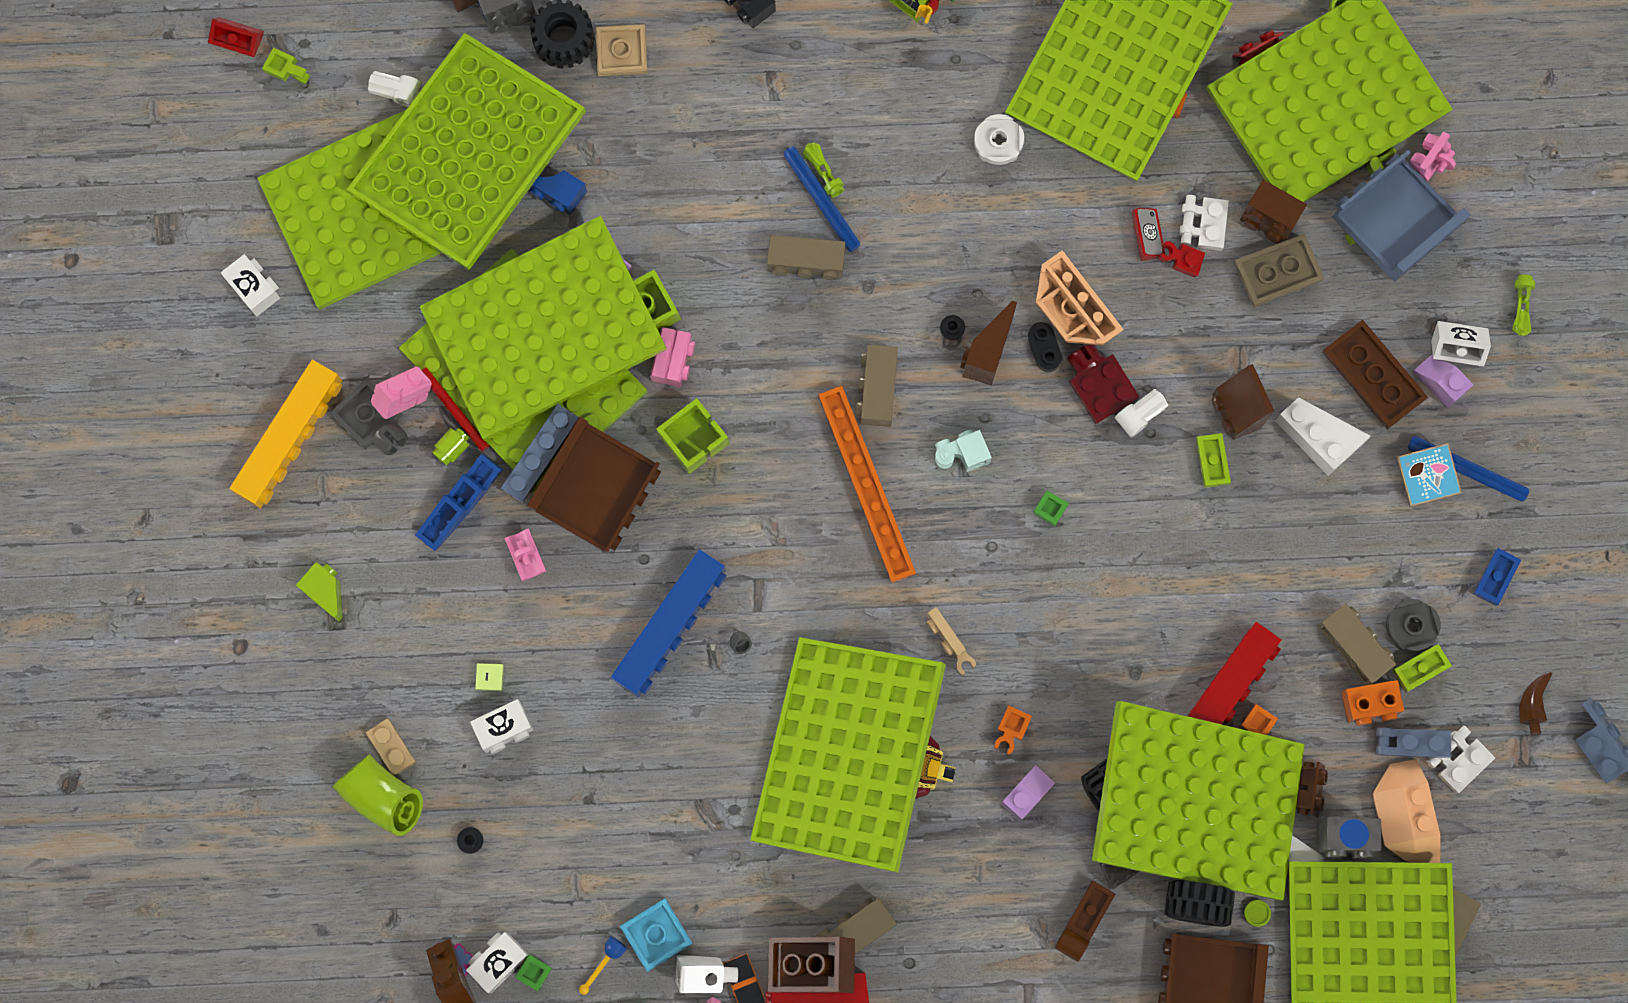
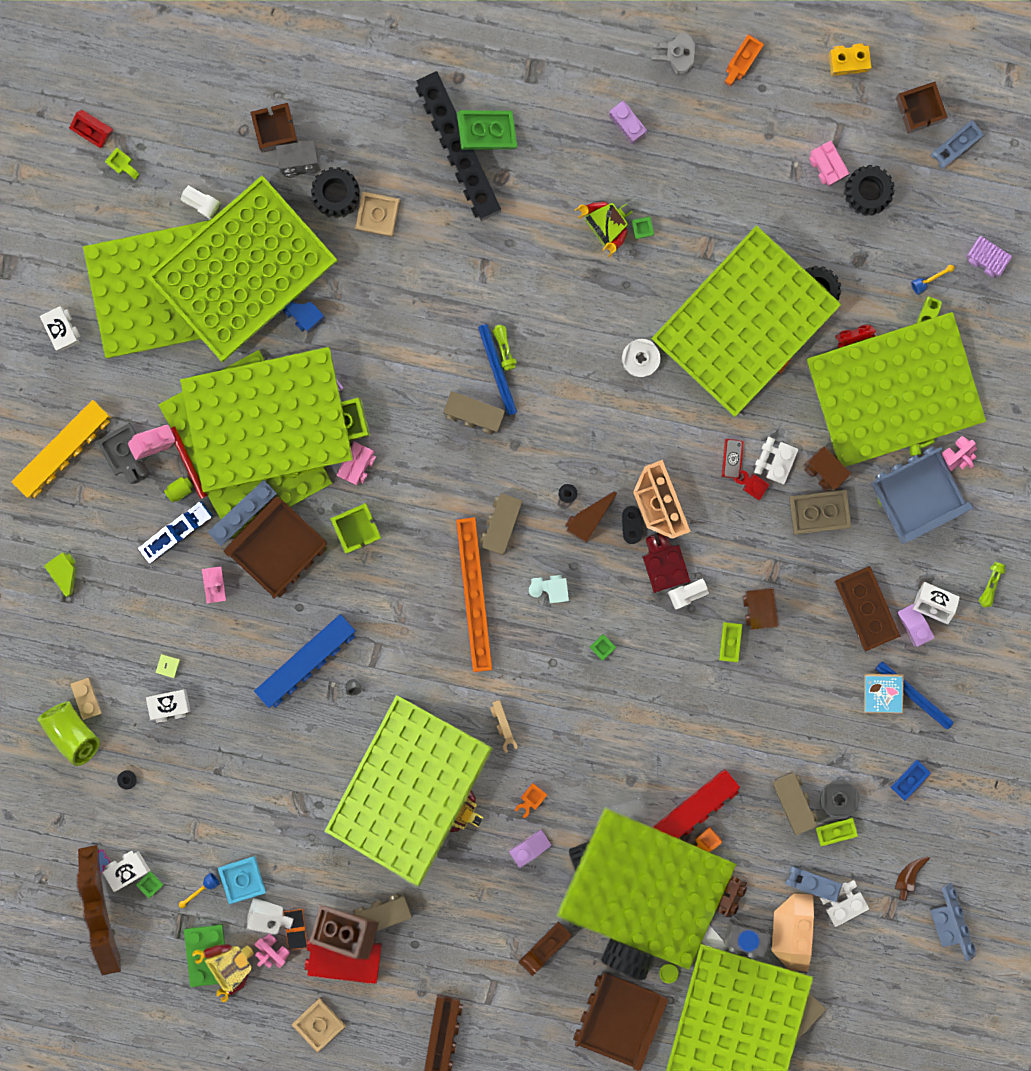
camera: 15 degrees right, 10 degrees up
white wedge [1275,397,1371,476] -> none
orange brick [1341,680,1404,726] -> none

